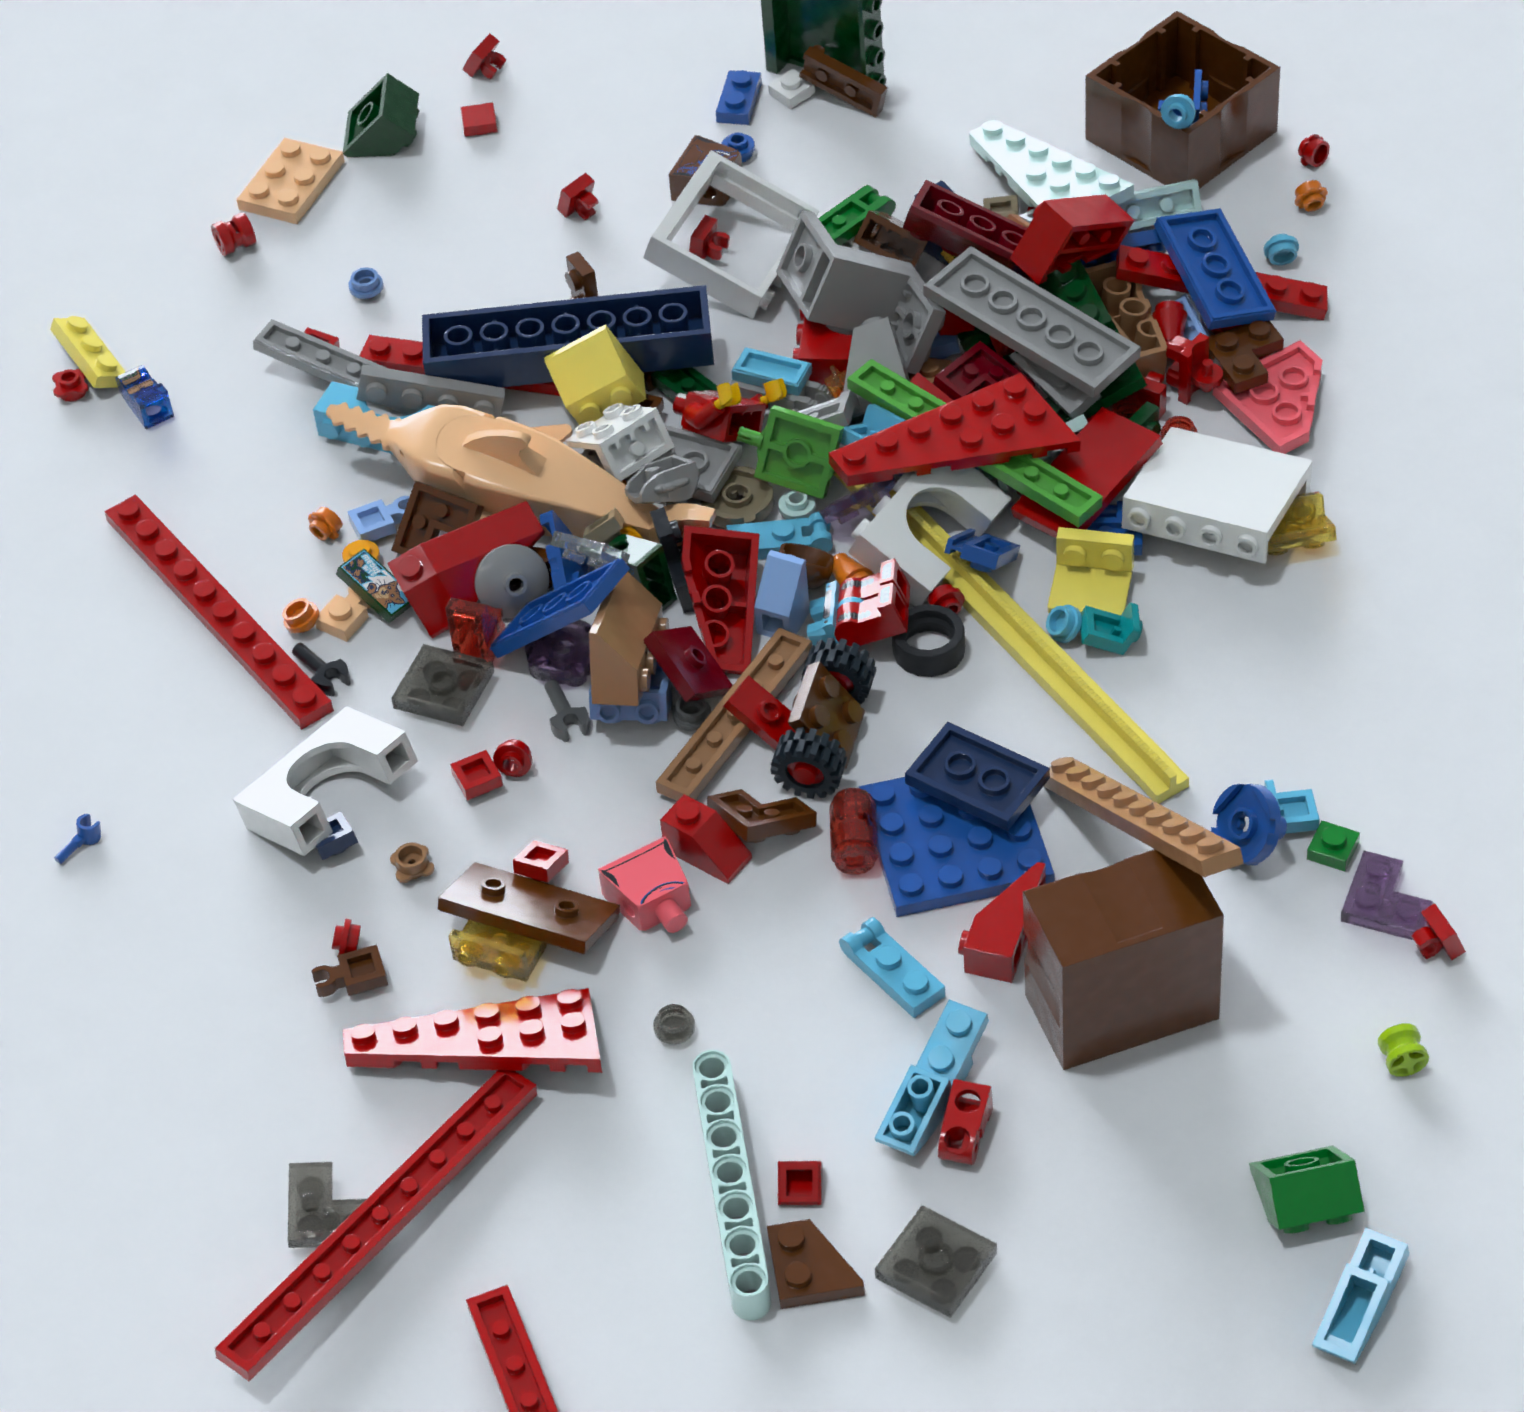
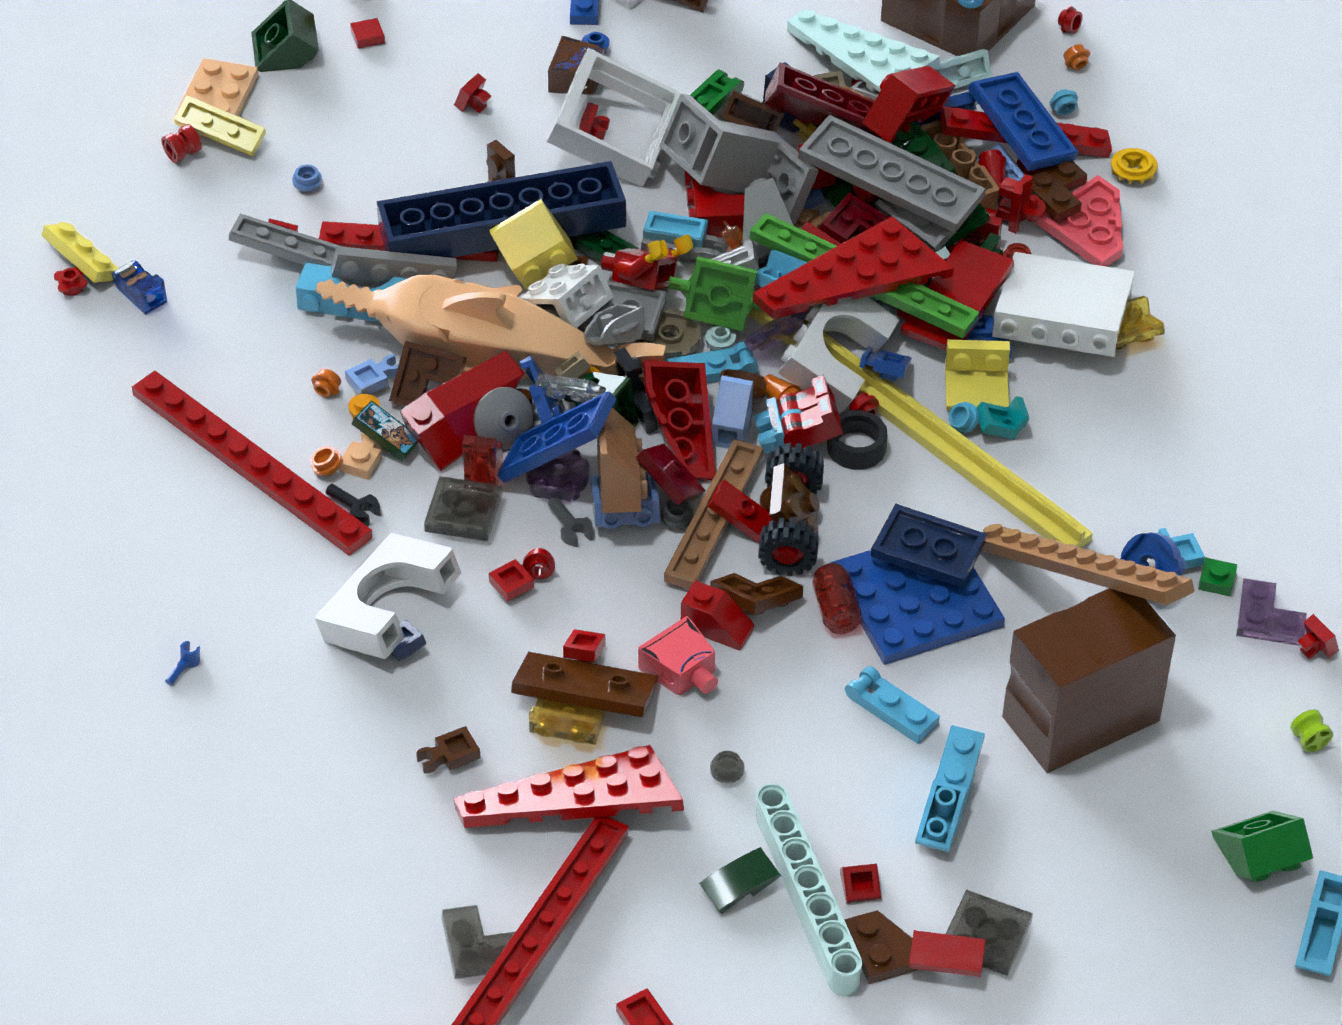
camera: 15 degrees left, 0 degrees up
red plate [332,919,361,955] -> none
medium nougat plate [390,842,435,883] -> none
red leg [938,1079,993,1165] -> none
red slope [958,862,1046,983] -> none
none -> light yellow plate [174,95,266,156]
none -> dark green slope [699,847,781,914]
none -> red tile [909,930,986,977]
none -> yellow gear [1110,148,1158,184]

